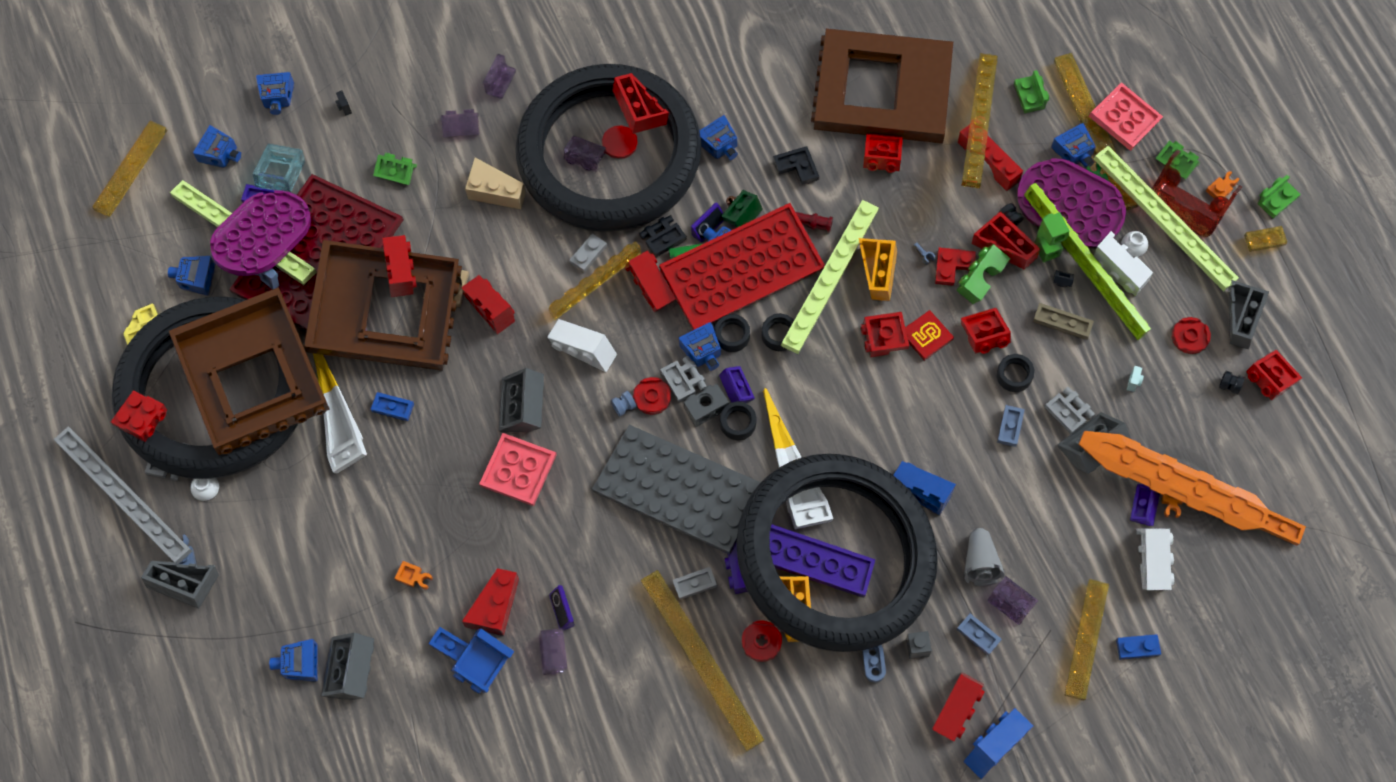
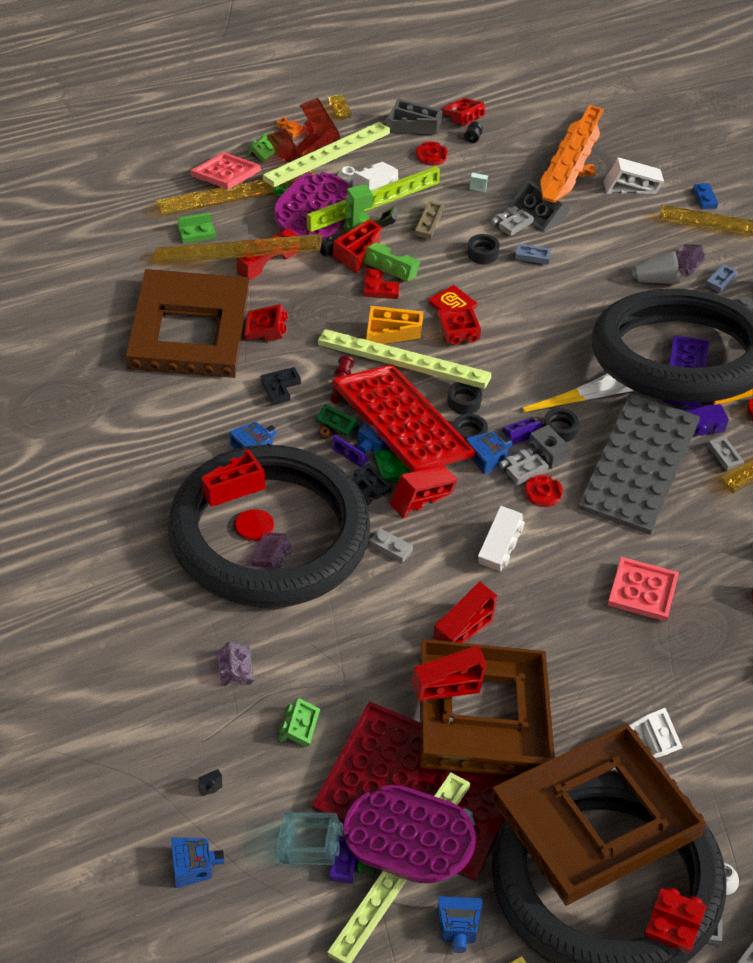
camera: 100 degrees left, 20 degrees down
blue torso [193,125,241,168] -> none
blue plate [371,392,414,421] -> none
tan wedge [465,158,526,209] -> none
clear purple bracket [483,54,516,99] -> none
dark grey slope [499,368,544,432] -> none
clear yellow plate [549,241,641,320] -> none
sand blue wheel [610,391,637,417] -> none
blue wedge [894,461,956,516] -> none
sand blue hand [914,243,935,265] -> none
red plate [961,308,1011,354] -> none
blue torso [1051,123,1095,169] -> none
dark purple slope [1130,484,1160,526] -> none
bright green bracket [1257,175,1301,219] -> none

